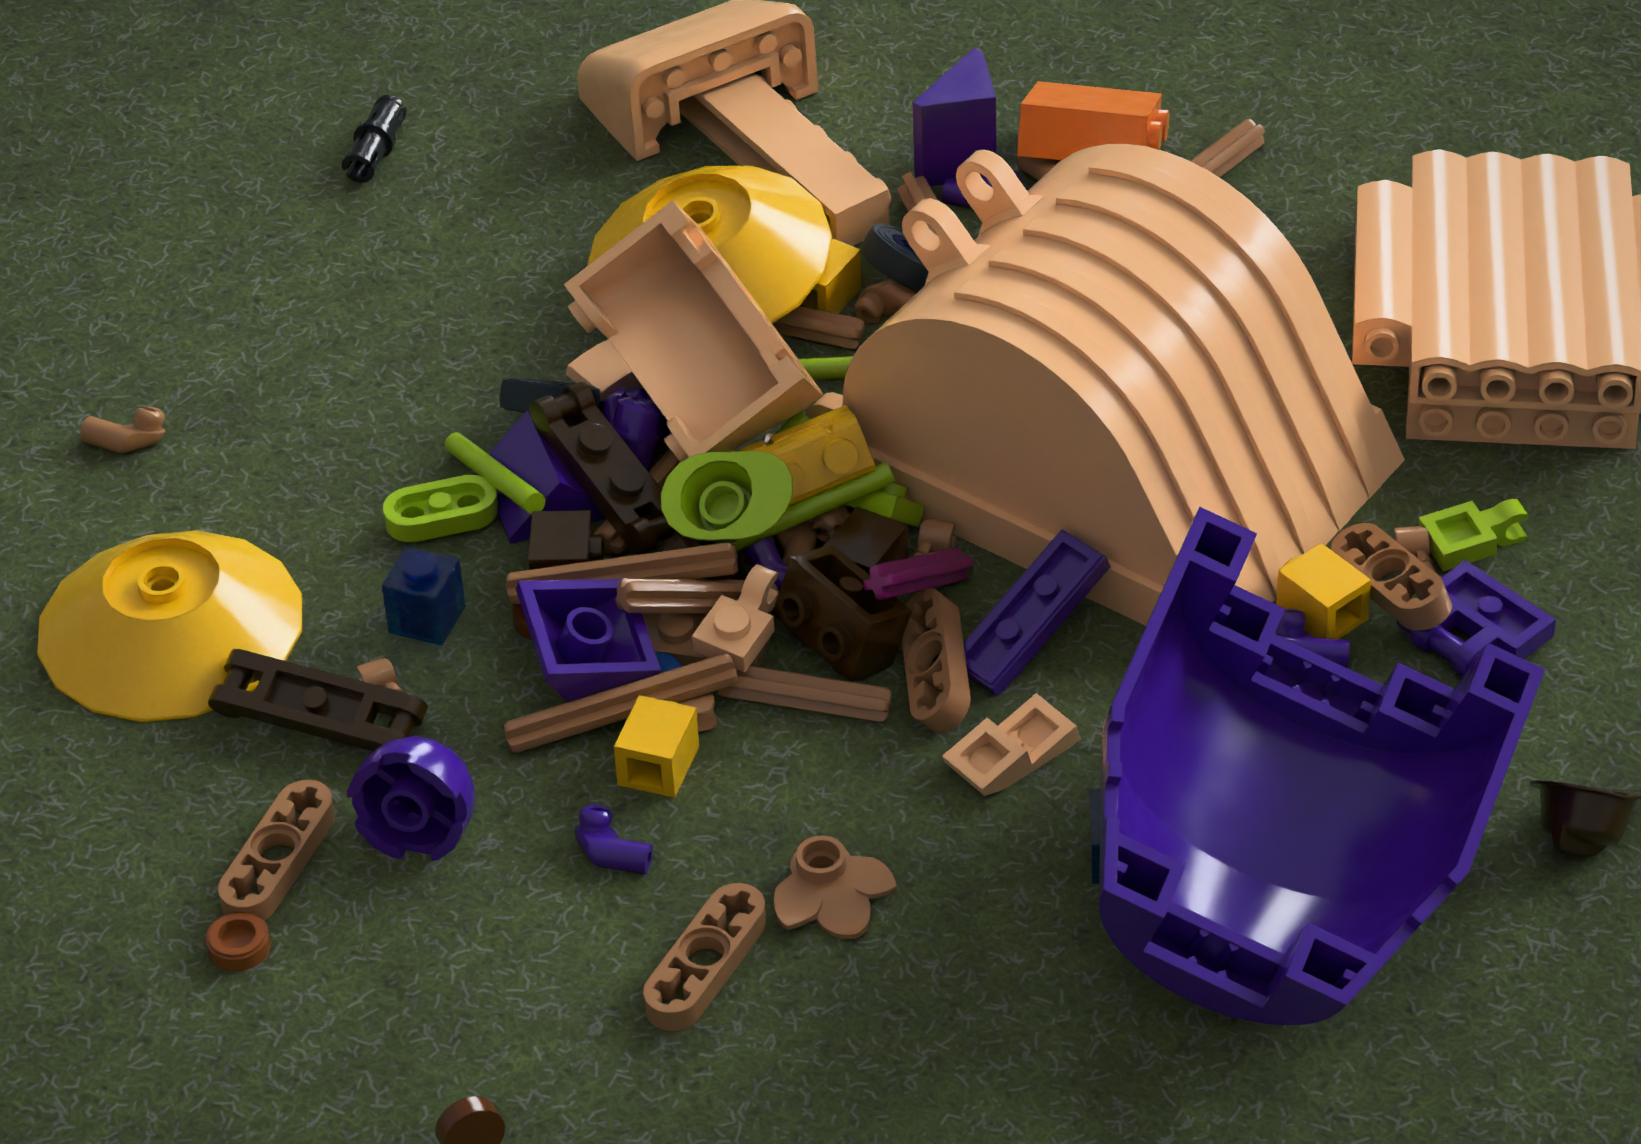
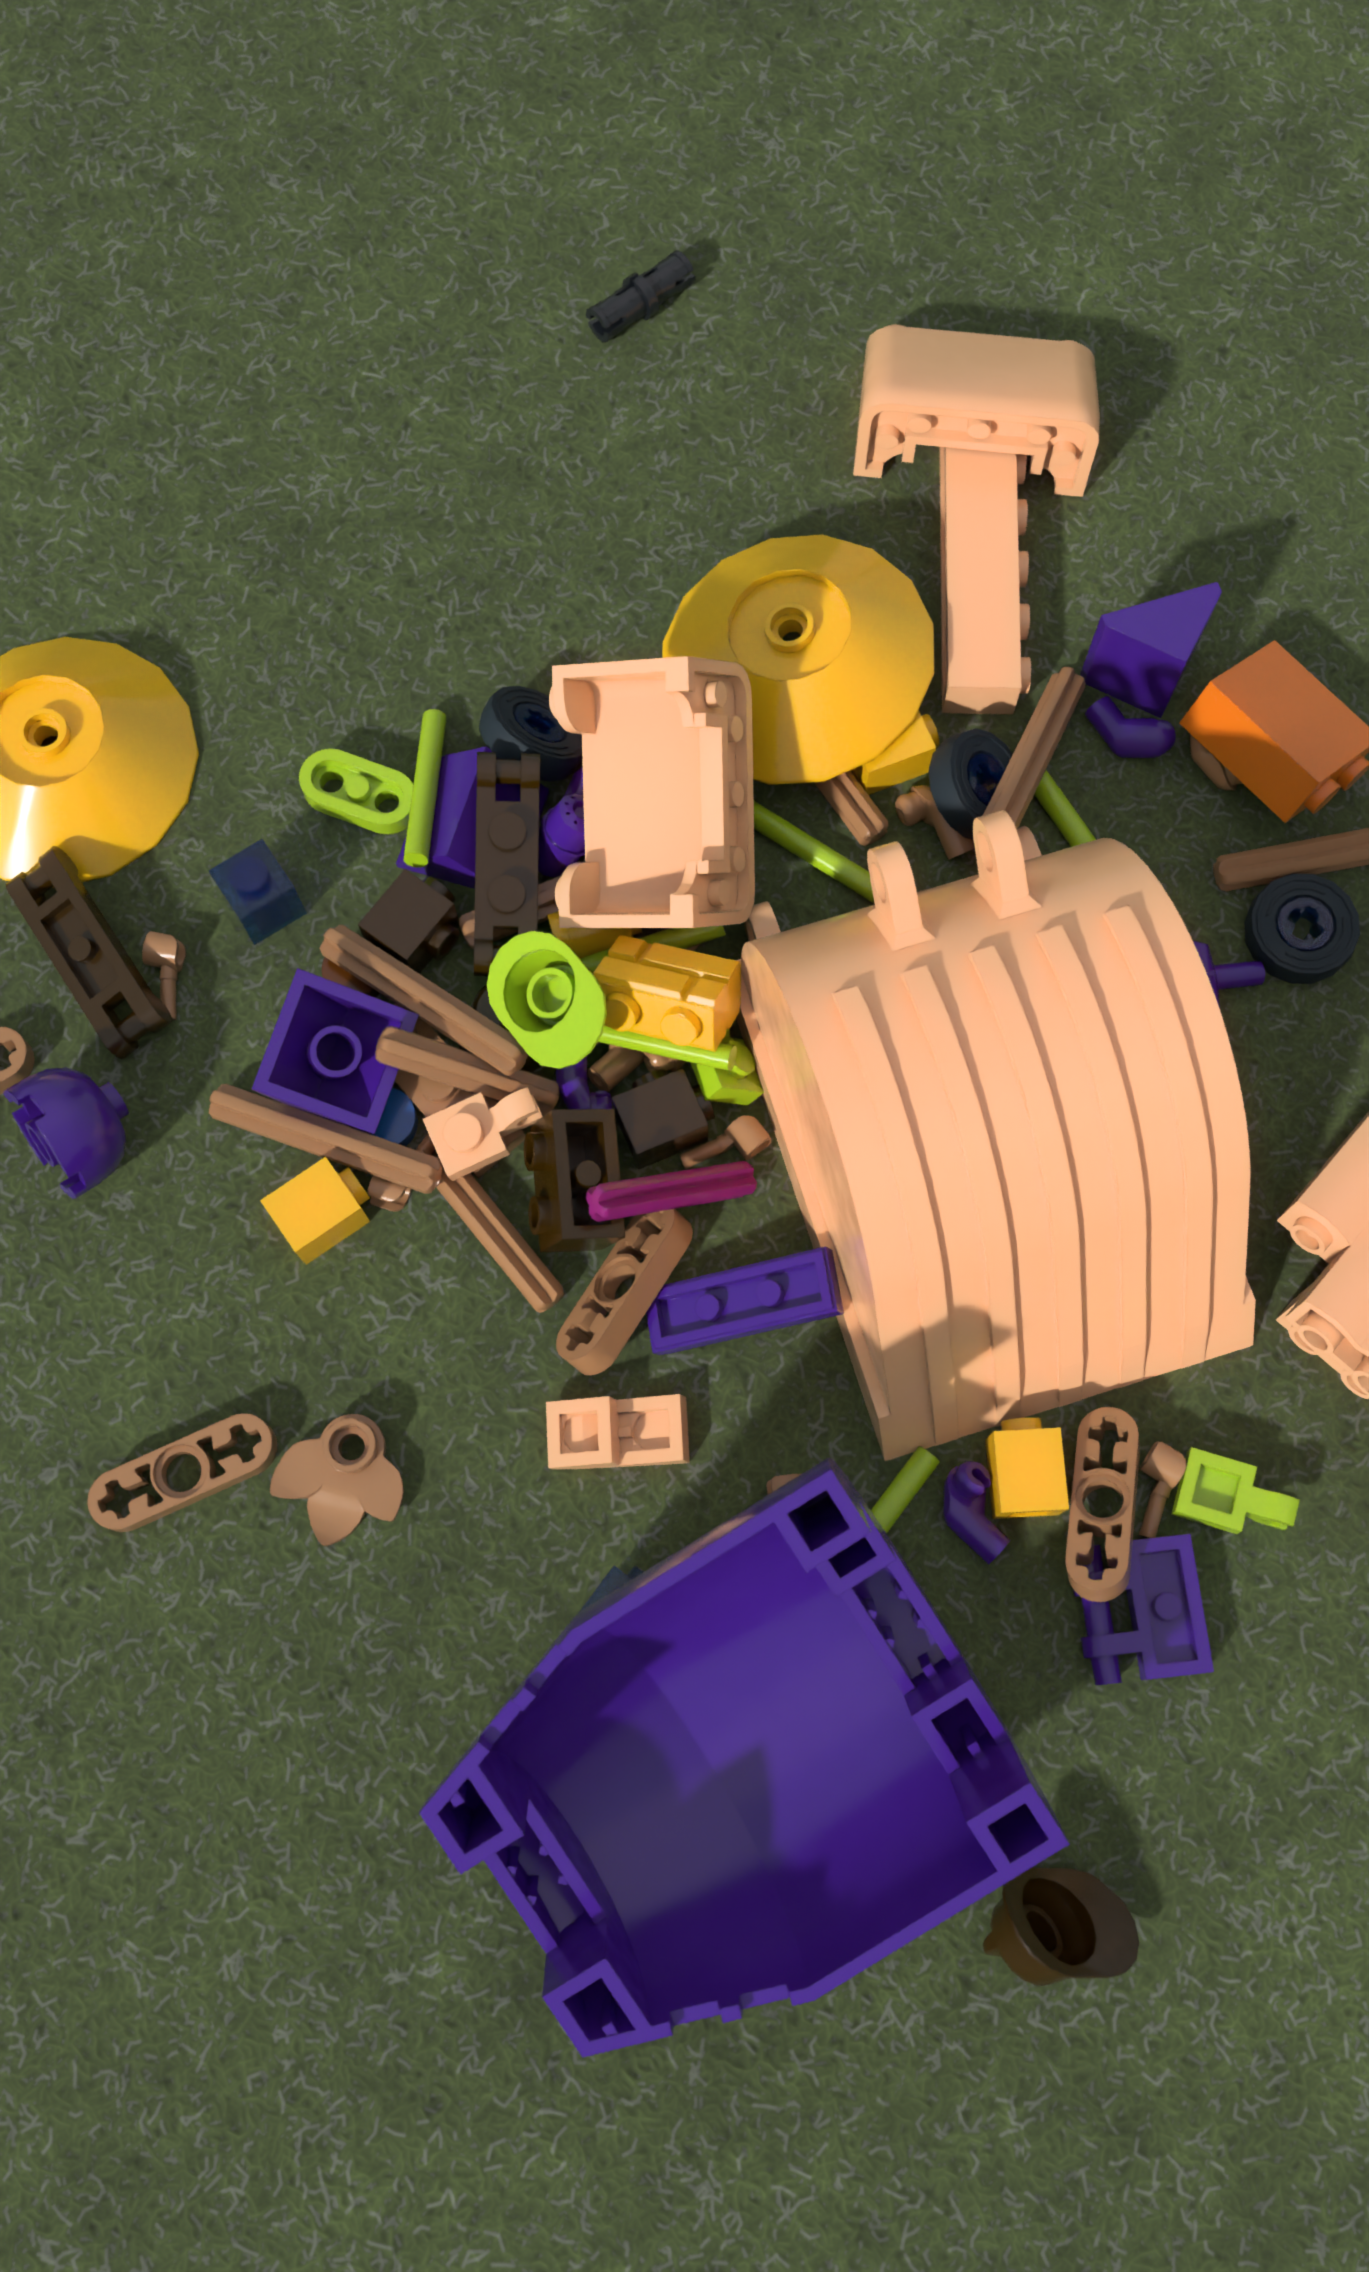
camera: 35 degrees right, 30 degrees up
medium nougat arm [80,406,166,454] -> none
dark purple arm [575,805,653,875] -> none

